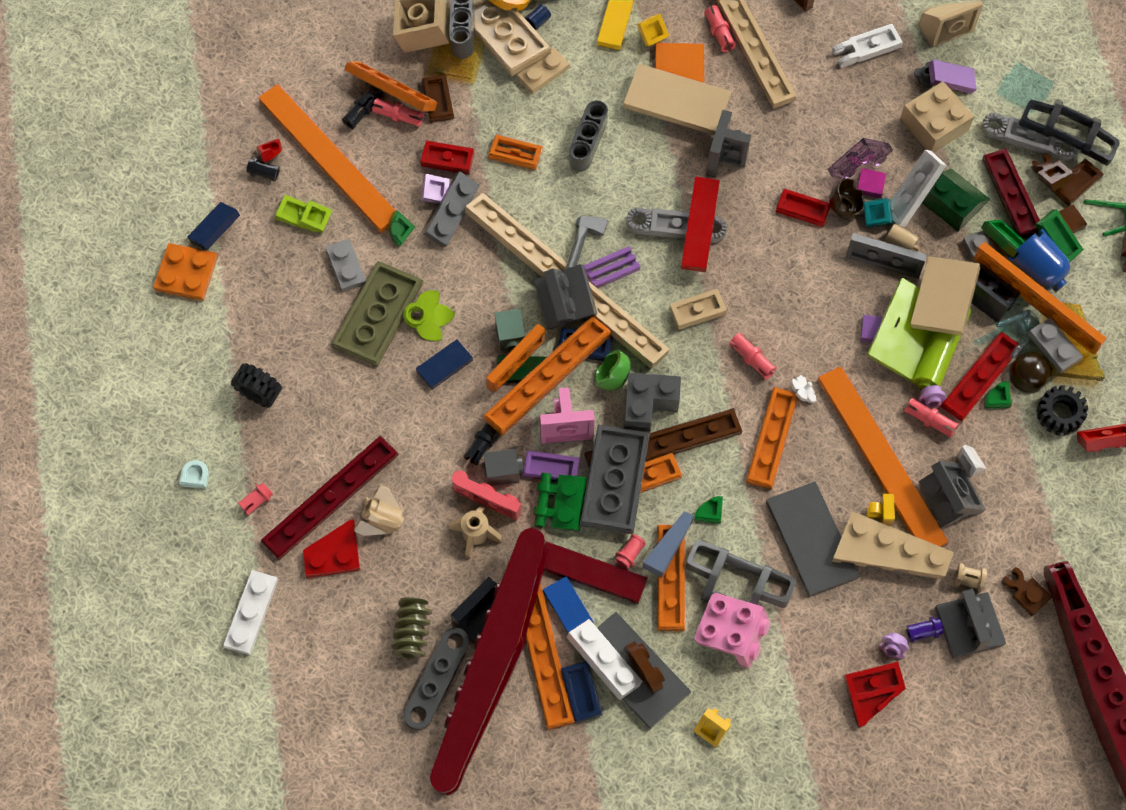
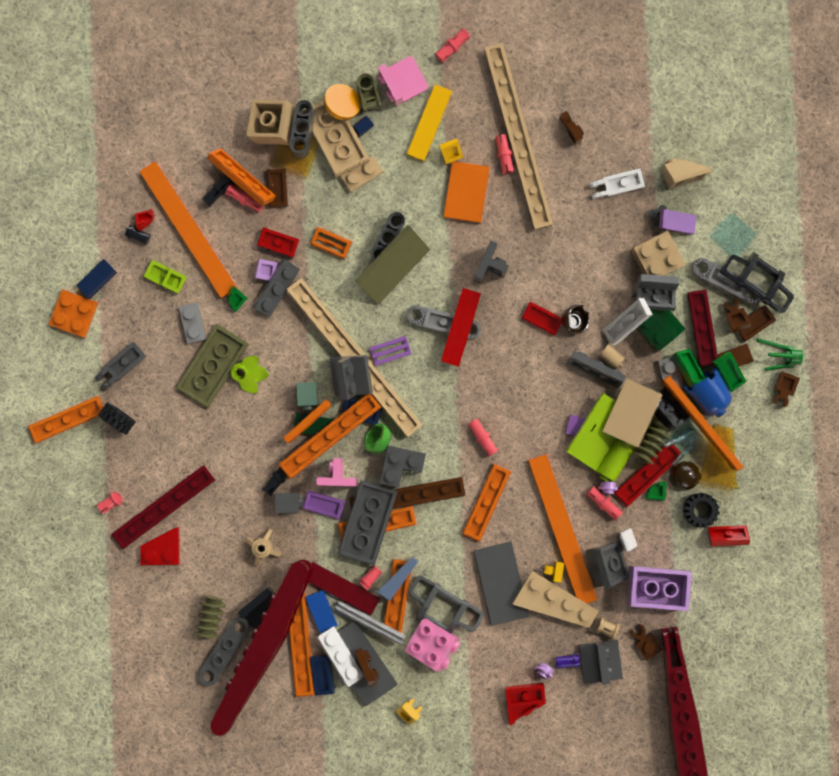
camera: 10 degrees right, 20 degrees up
light aqua tile [179,460,209,489] -> none
white plate [223,570,278,655] -> none
tan brick [354,484,404,536] -> none
dark blue tile [416,339,473,390] -> none
coral plate [452,470,522,521] -> none
green plate [533,473,587,531] -> none
piece [566,216,608,269] -> none
tan tile [623,64,732,135] -> none
tan plate [669,289,727,330] -> none
green tile [694,496,723,524] -> none
white plant [790,375,817,403] -> none
clear purple plate [827,138,893,179] -> none
dark pink tile [857,168,886,198] -> none
teal tile [863,198,893,228] -> none
light grey plate [1028,317,1083,374] -> none
none -> orange tile [28,396,104,444]
none -> dark grey hinge [95,342,147,390]
none -> light grey axle [335,601,405,645]
none -> olive tile [355,225,430,305]
none -> lavender brick [626,565,692,611]
none -> dark grey bracket [632,274,680,311]
none -> olive piece [632,421,671,465]

